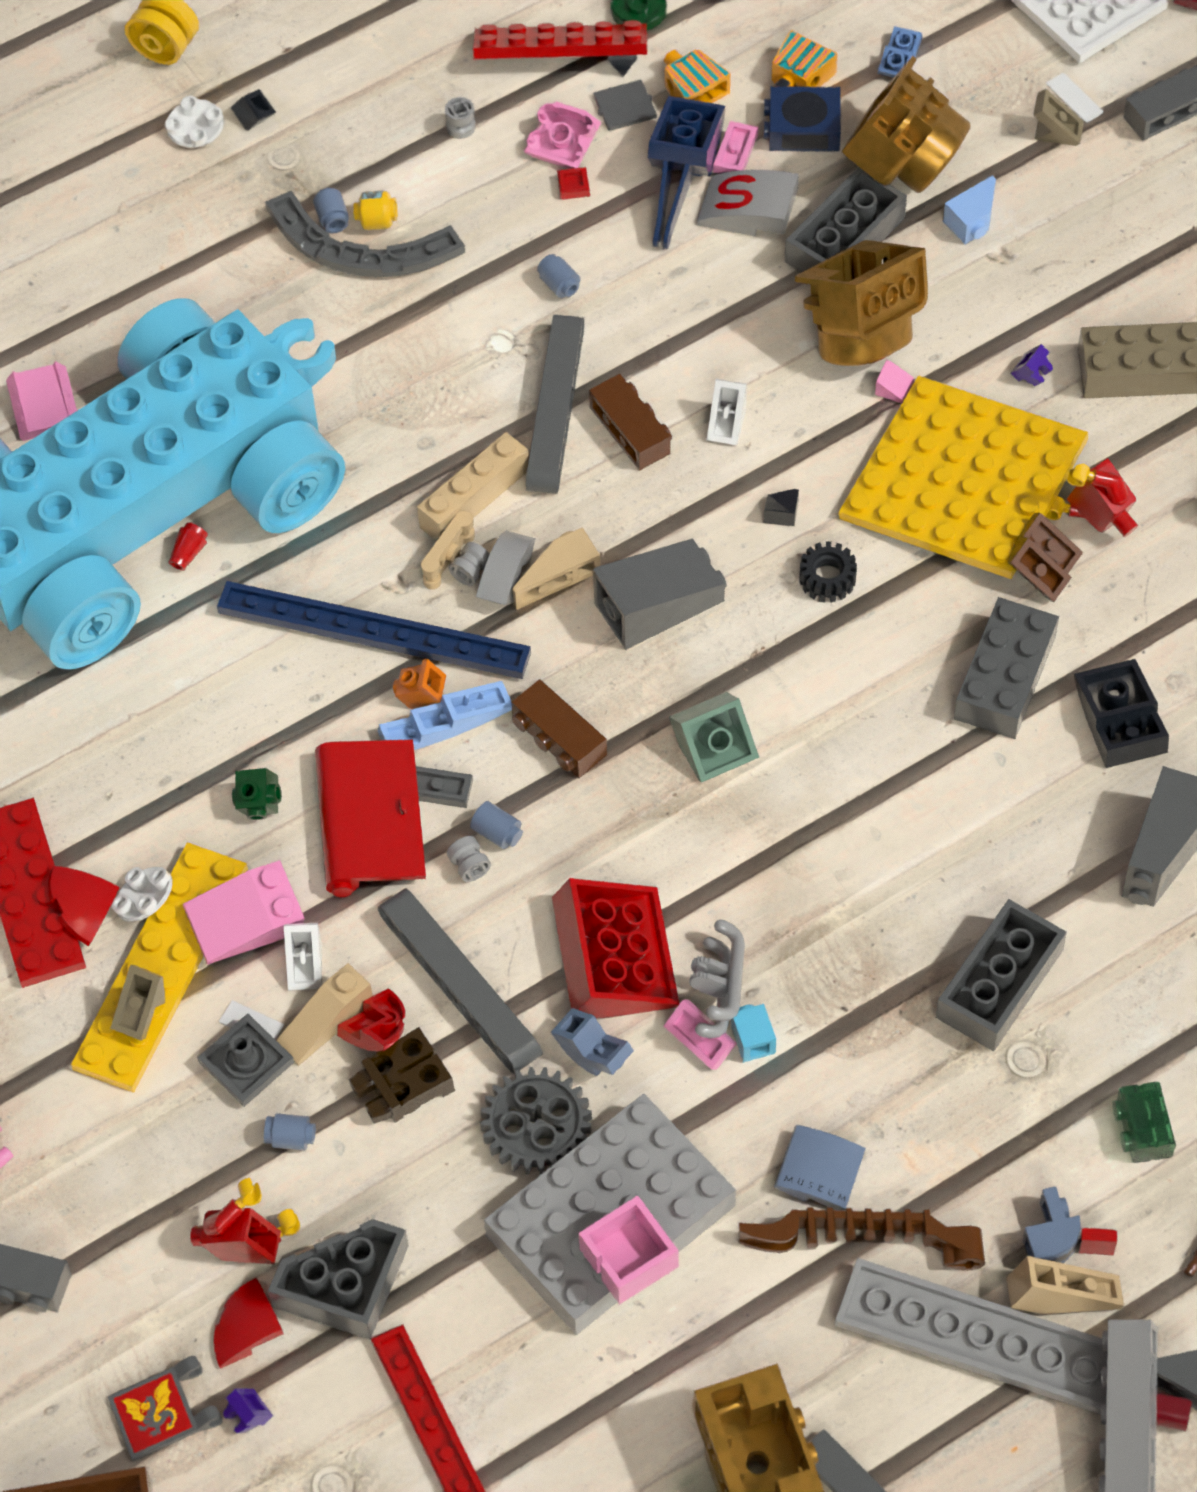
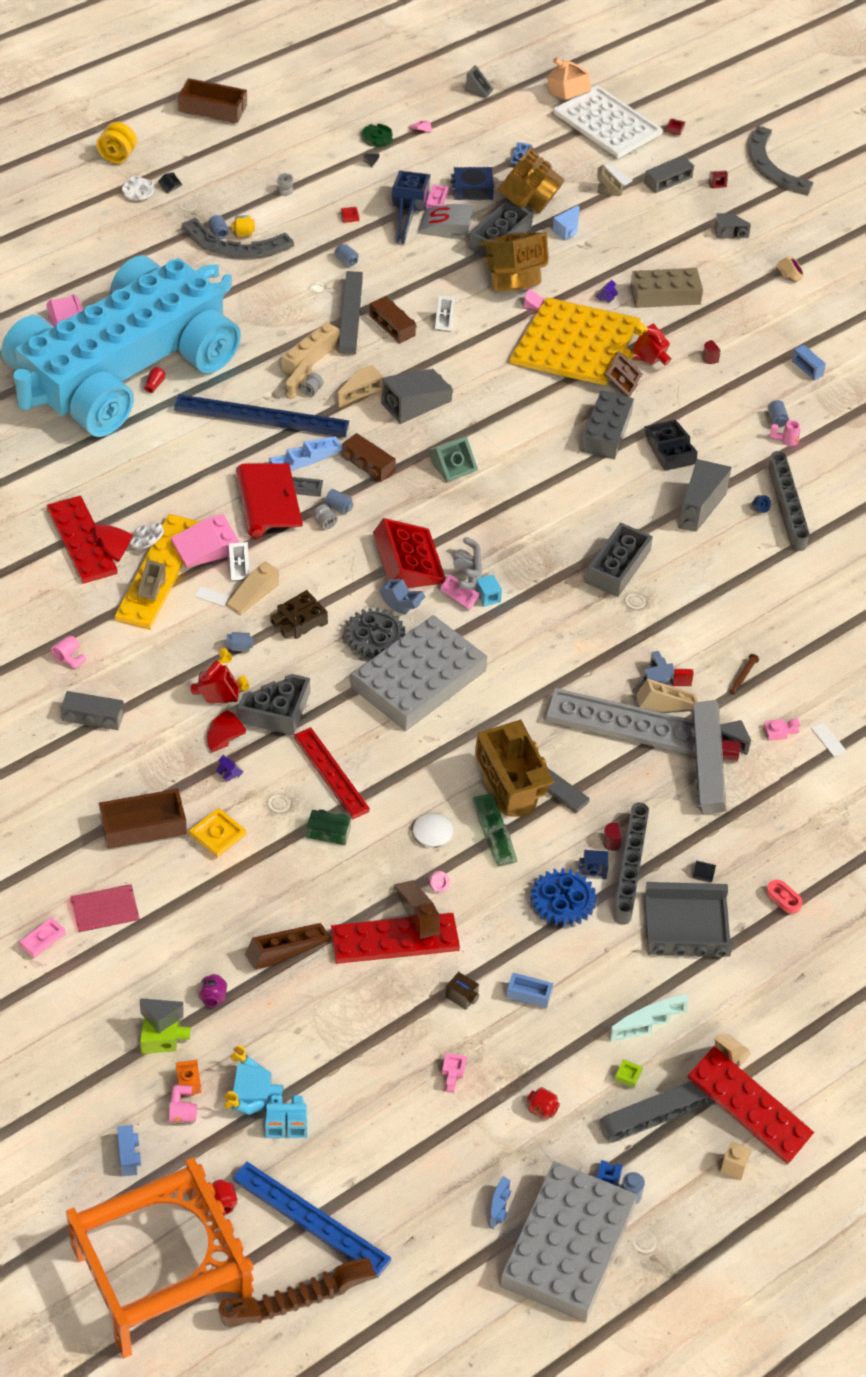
camera: 10 degrees left, 10 degrees down
flag [108,1356,223,1461] -> none
dark grey plate [197,1013,294,1107] -> none
dark green brick [232,768,282,820] -> none
red brick [337,988,406,1051] -> none
dark grey beam [378,888,543,1074] -> none
orange brick [393,659,446,709] -> none
red plate [473,20,648,59] -> none
light grey brick [476,531,536,605] -> none
bright pink slope [524,102,601,169] -> none
bright pink piece [579,1196,679,1305] -> none
dark grey piece [593,80,657,131] -> none
light orange torso [664,50,731,103] -> none
reddish brown piece [738,1207,985,1271] -> none
black slope [764,489,799,526] -> none
light orange torso [771,30,838,87] -> none
sand blue slope [774,1125,866,1211] -> none
black tyre [799,541,857,603] -> none
clear green brick [1112,1081,1176,1163] -> none

